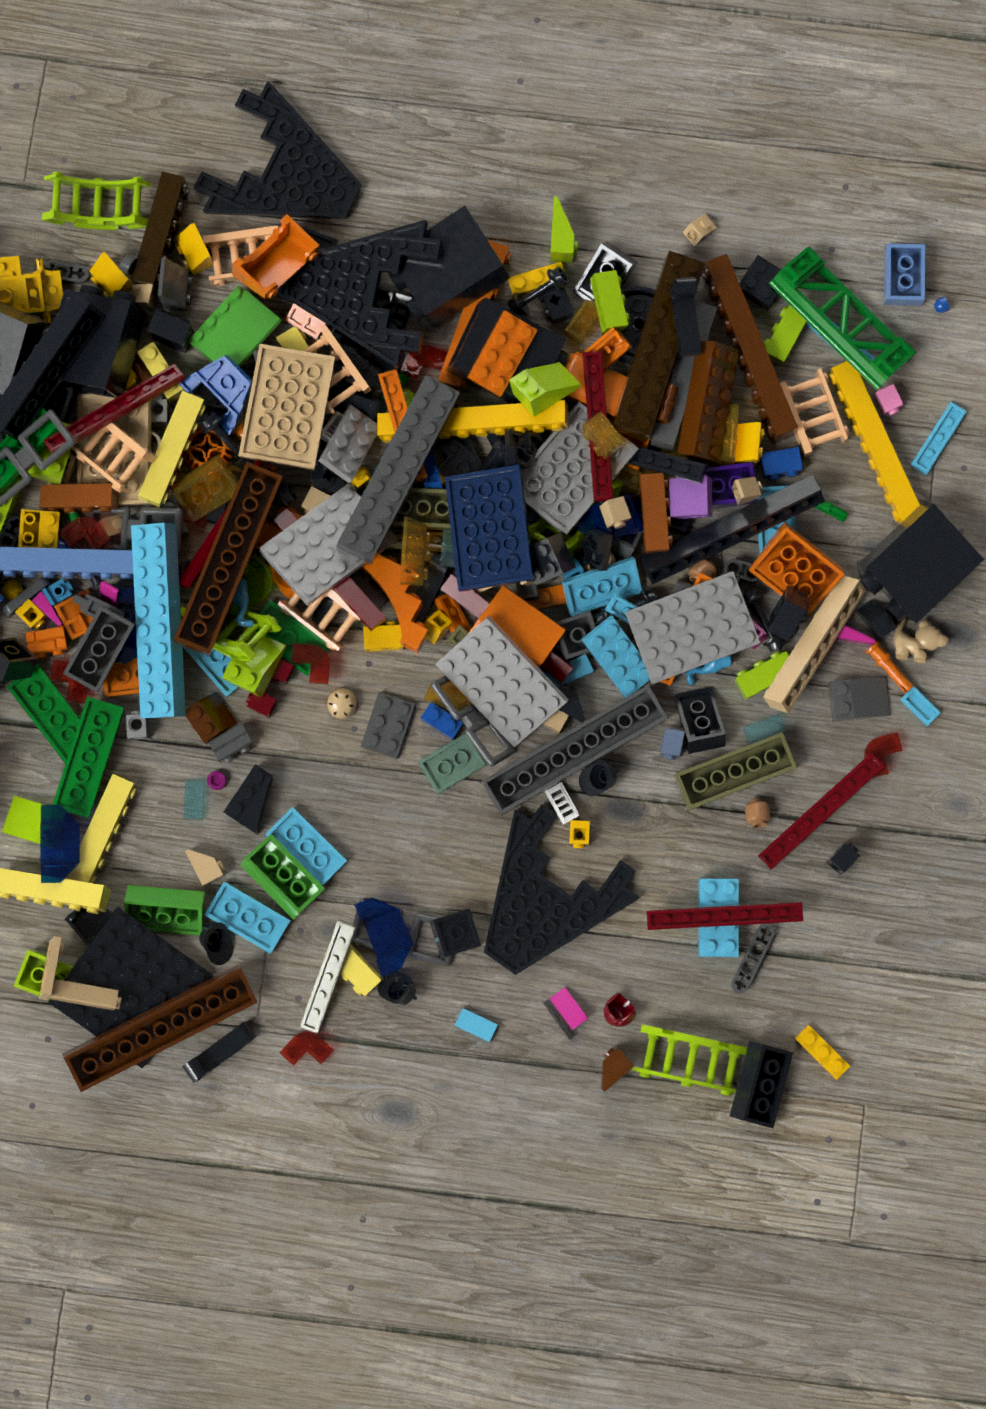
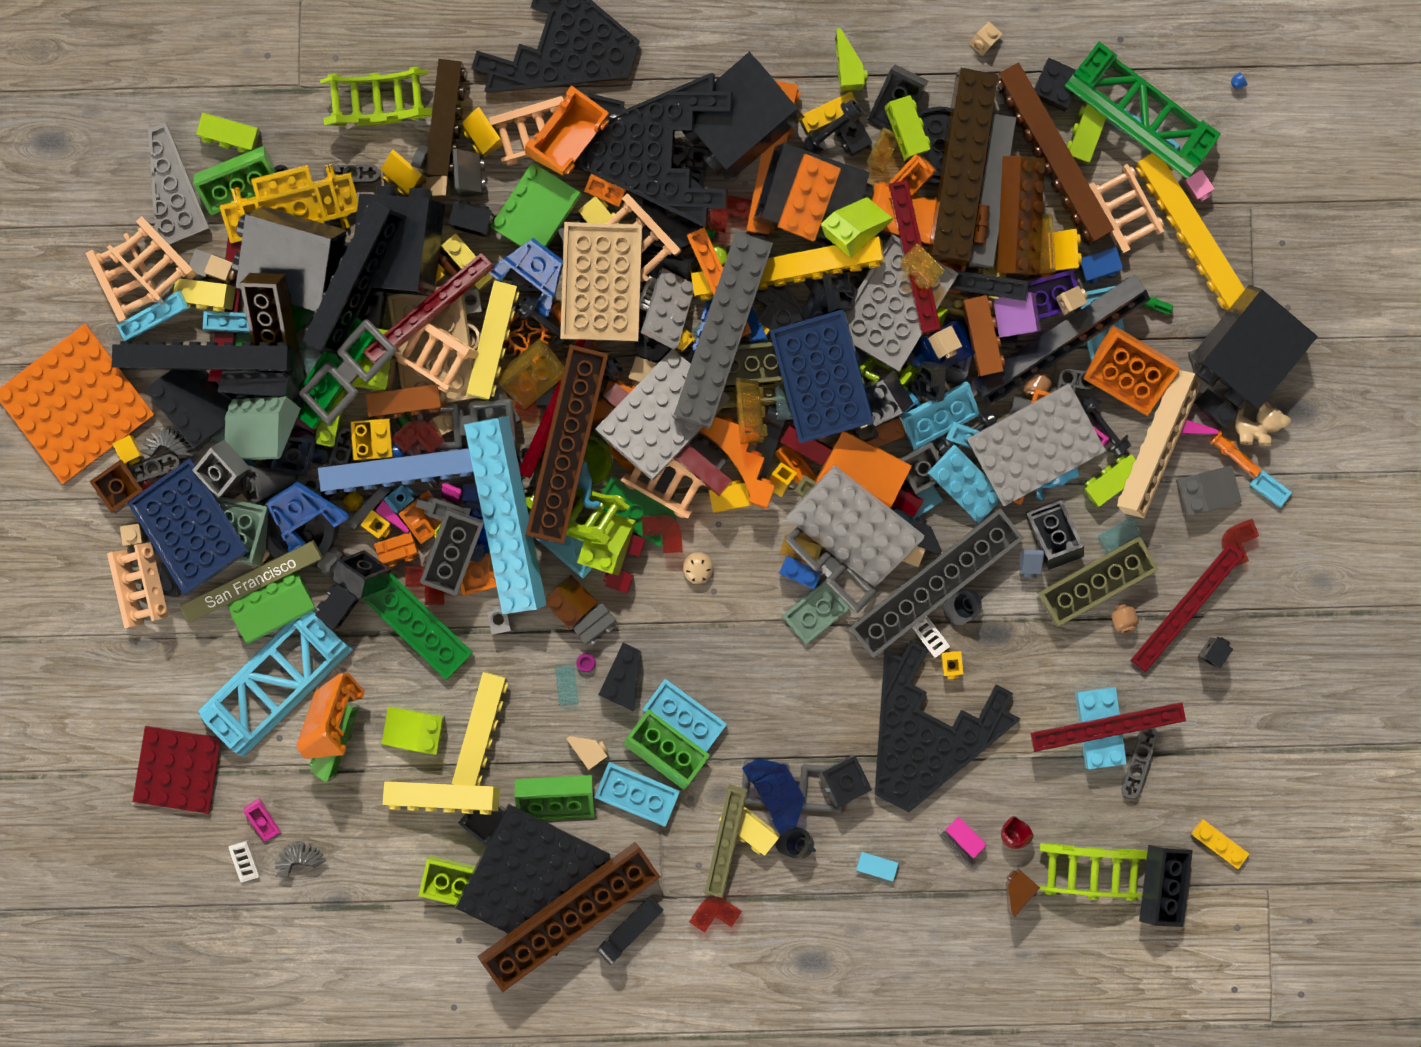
camera: 10 degrees left, 5 degrees up
tan piece [39,936,121,1010] -> none
clear blue piece [40,805,80,883] -> none
green plate [52,696,125,819] -> none
black piece [199,923,233,965] -> none
dark grey plate [360,692,415,759] -> none
black beam [670,277,701,357] -> none
black brick [768,585,809,641] -> none
medium blue brick [884,244,925,306] -> none
medium azure tile [910,402,967,475] -> none

